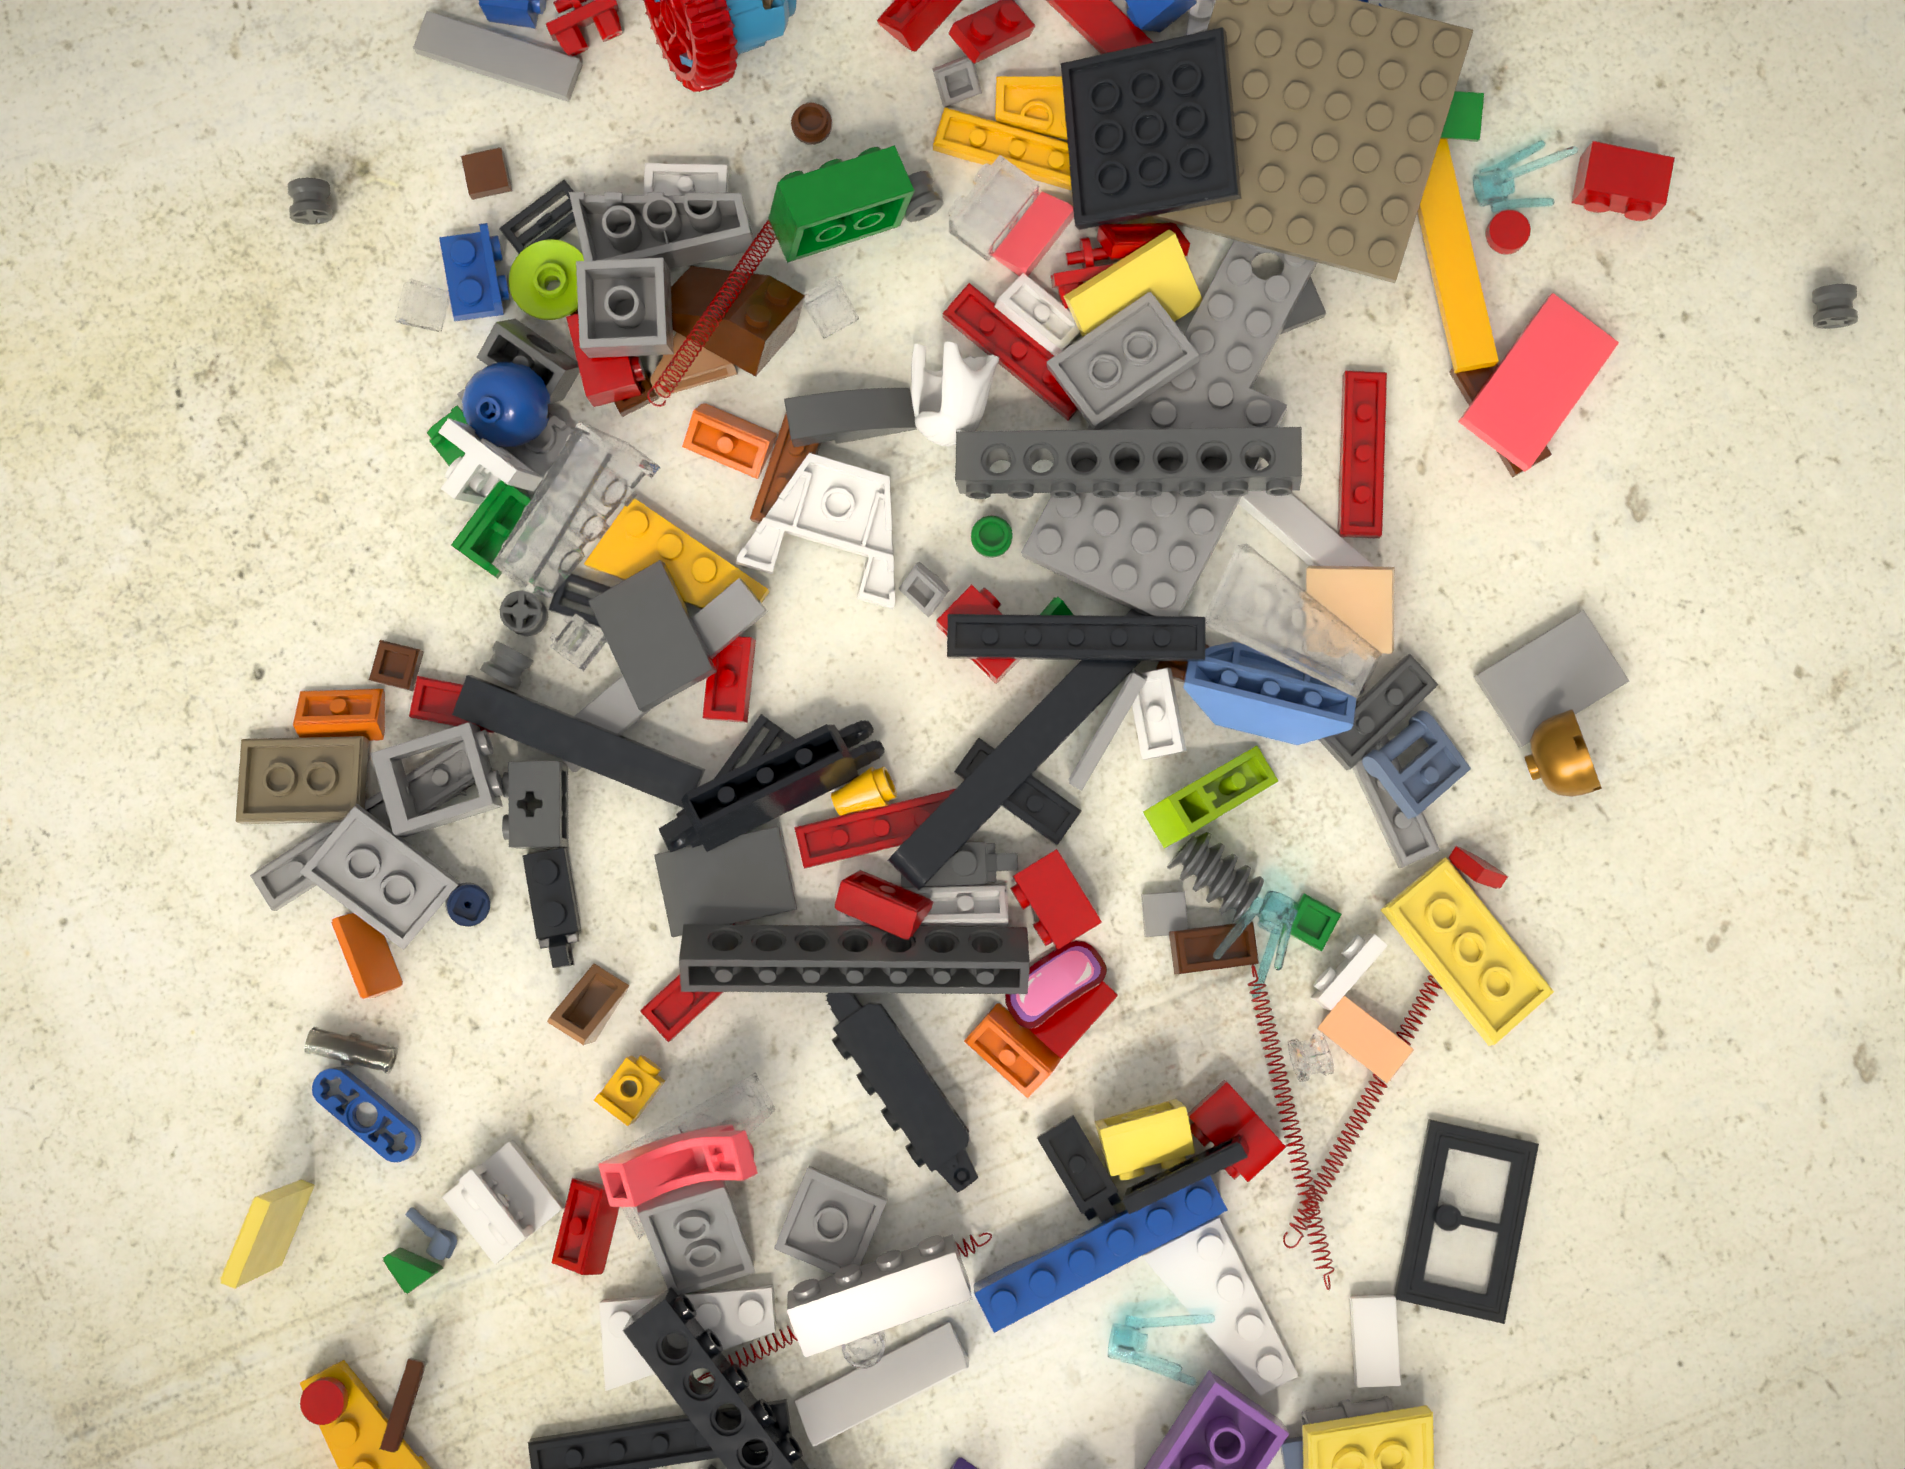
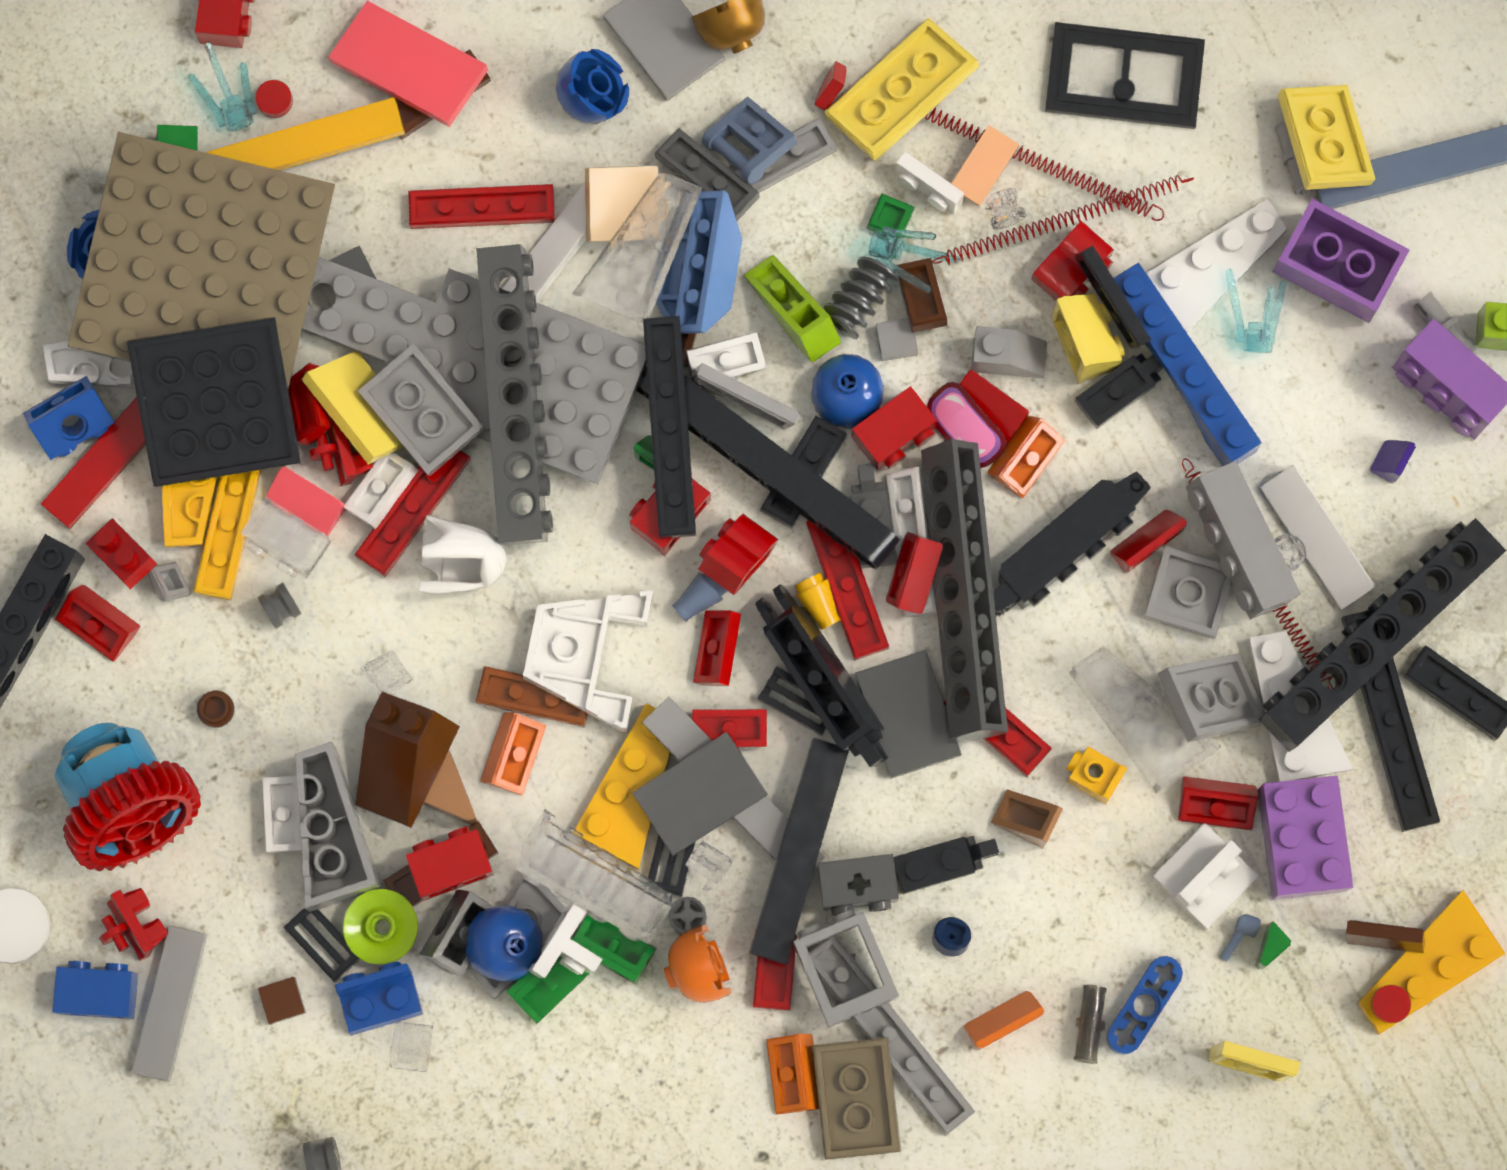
camera: 100 degrees left, 5 degrees down
light grey plate [299,803,460,950] -> none
reddish brown tile [369,640,424,691] -> none
dark grey wheel [480,641,534,690] -> none
light grey brick [576,258,674,358] -> none
coral arch [598,1125,758,1207] -> none
red piece [647,219,777,407] -> none
green brick [768,145,914,263] -> none
dark grey slope [784,388,917,447] -> none
light grey slope [899,562,950,617] -> none
green plate [971,515,1013,558] -> none
white tile [1350,1294,1401,1388] -> none
none -> blue cylinder [556,49,629,124]
none -> orange cylinder [664,924,732,1003]
none -> sand blue cone [672,572,727,622]
none -> red plate [693,610,741,686]
none -> red brick [698,514,779,595]
none -> blue cylinder [811,354,884,429]
none -> light grey slope [971,326,1047,378]
none -> red slope [1110,509,1187,573]
none -> medium lavender brick [1257,775,1354,900]

